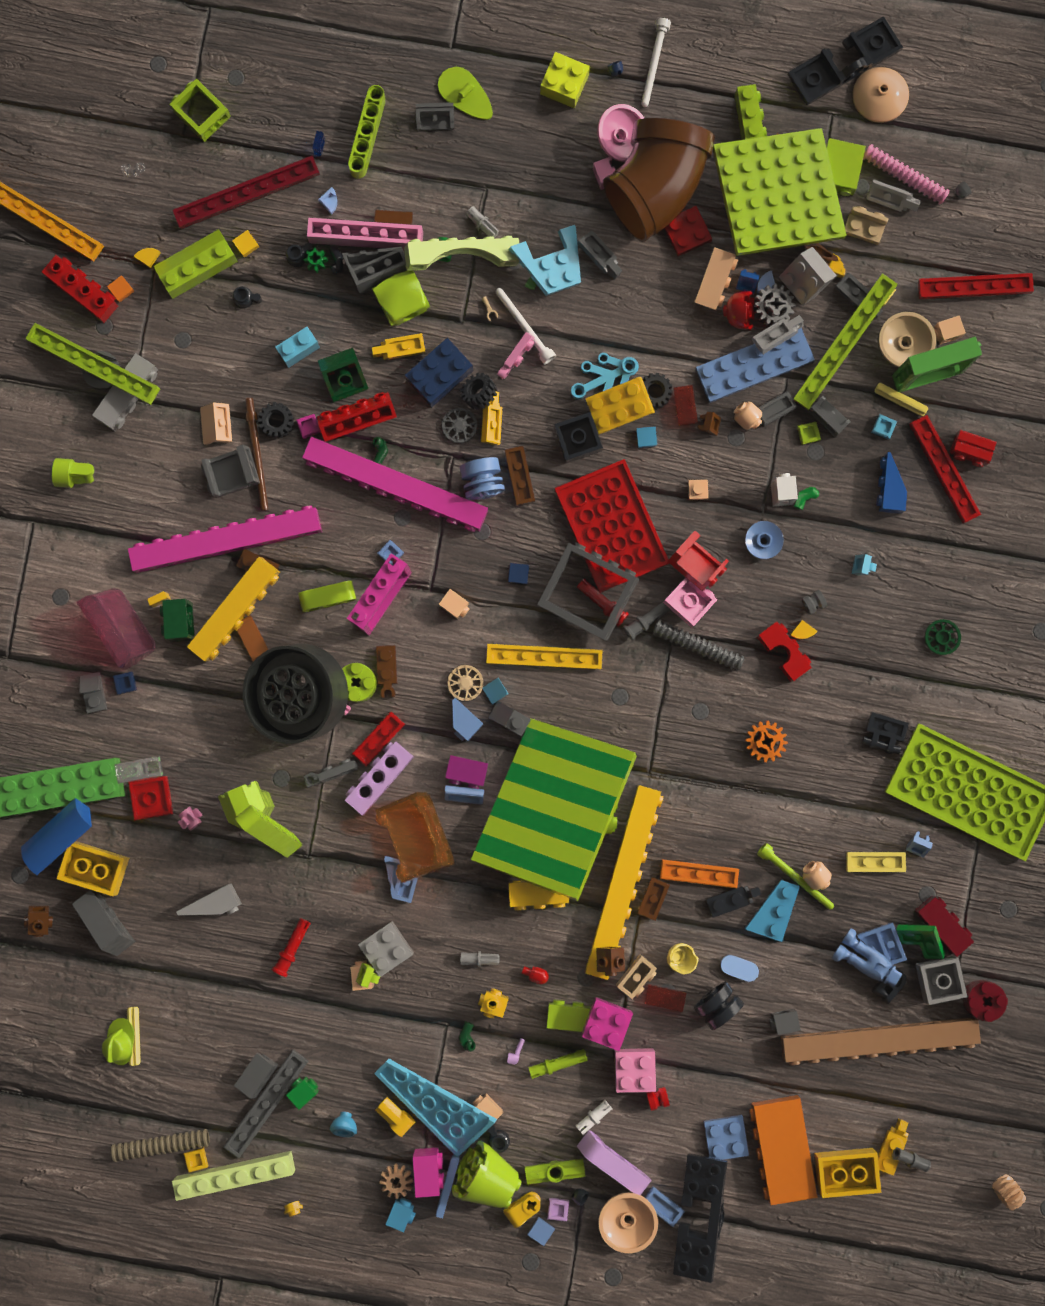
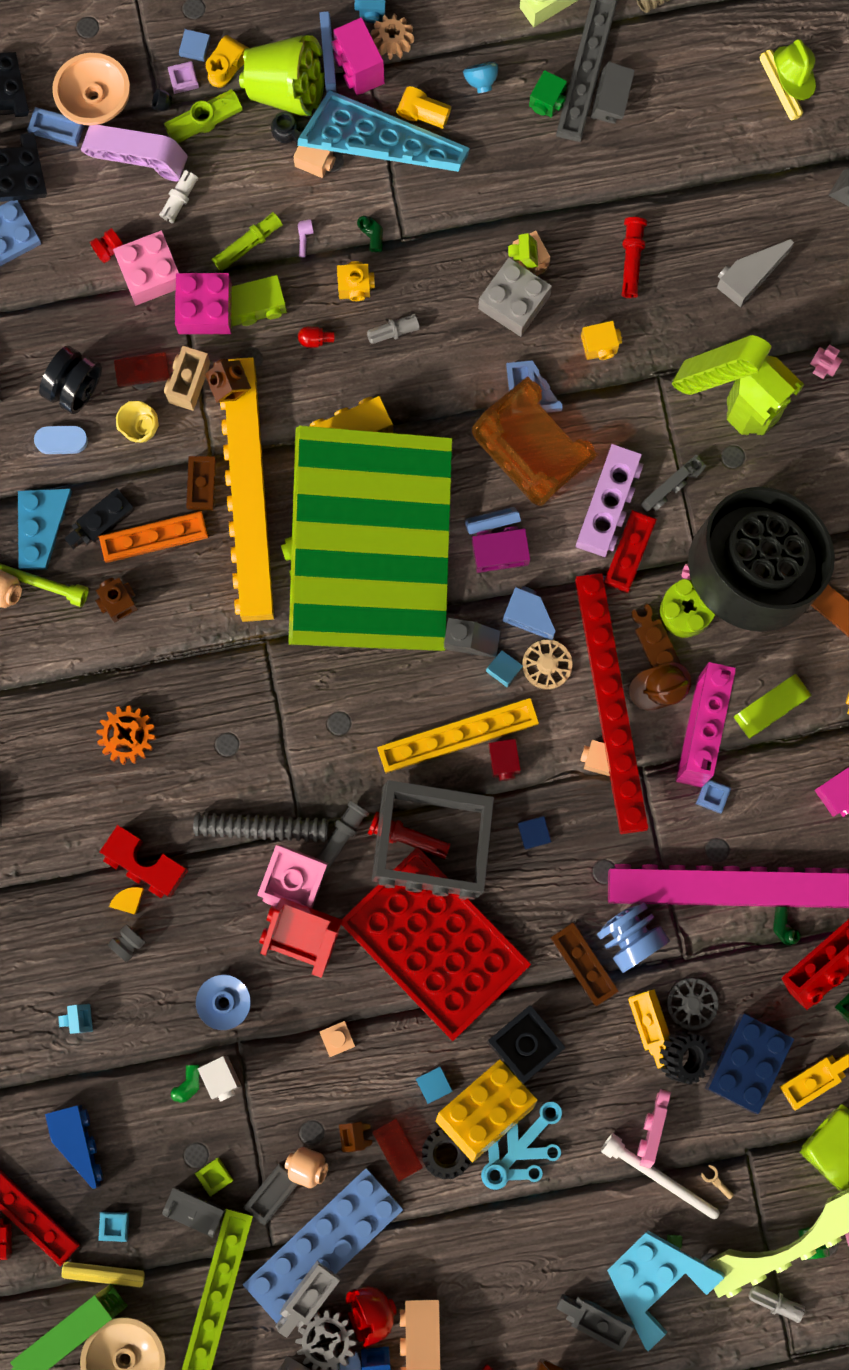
camera: 160 degrees right, 5 degrees down
none -> reddish brown brick [95,578,138,623]
none -> dark red brick [488,739,521,781]
none -> red plate [575,573,648,834]
none -> yellow brick [581,321,622,360]
none -> reddish brown piece [629,662,691,711]

